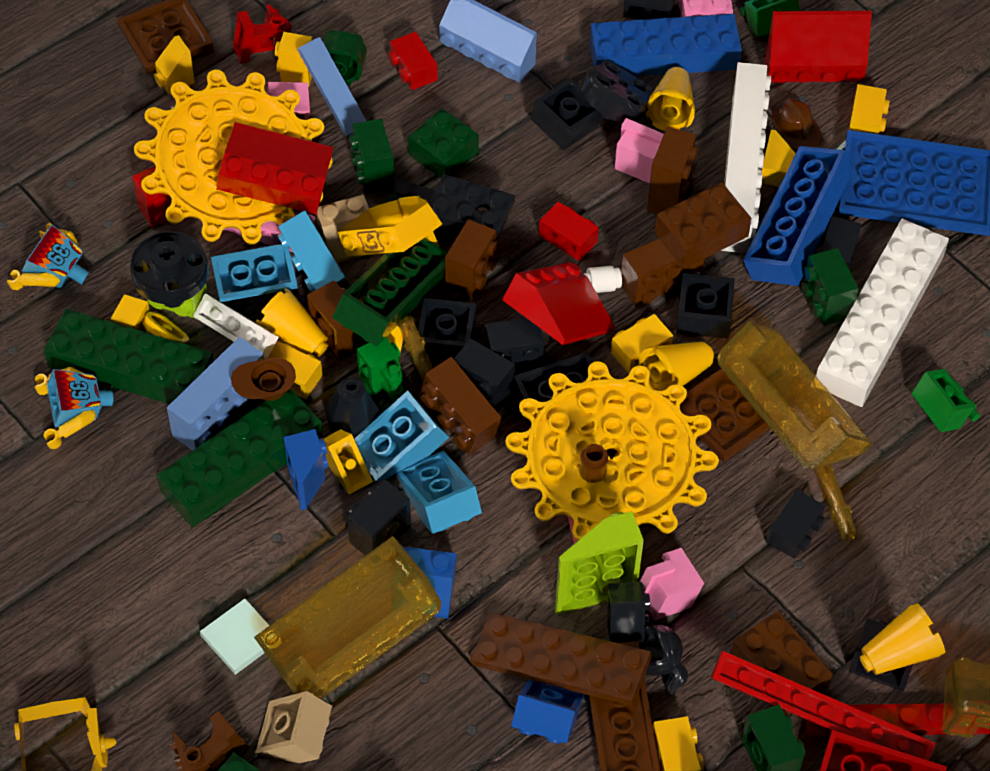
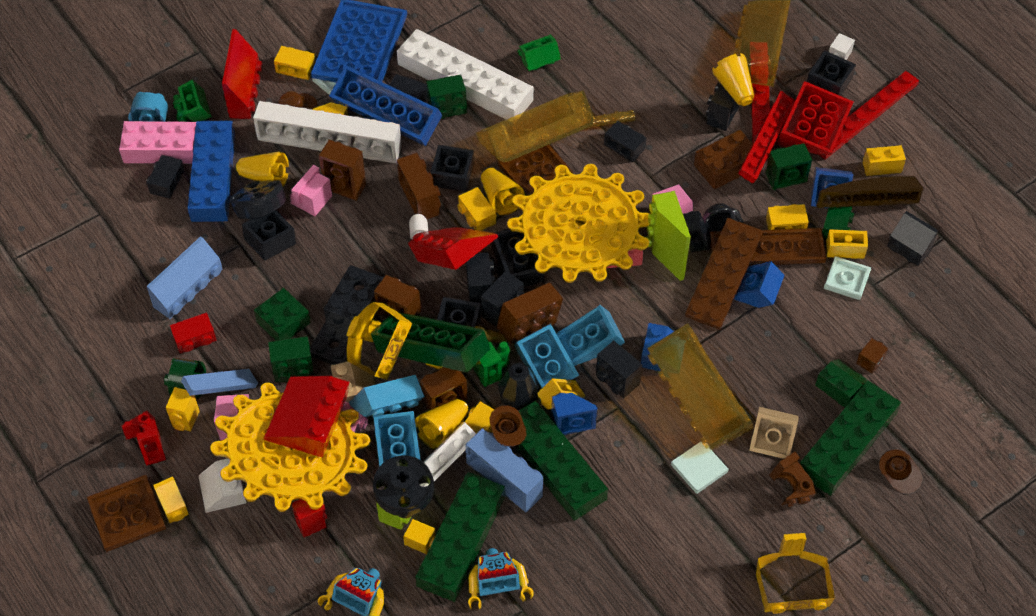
camera: 85 degrees left, 0 degrees up
yellow plate [142,312,189,344] -> none
red brick [539,202,599,261] -> none
reddish brown brick [579,444,608,483] -> none
reddish brown brick [655,182,752,269] -> none

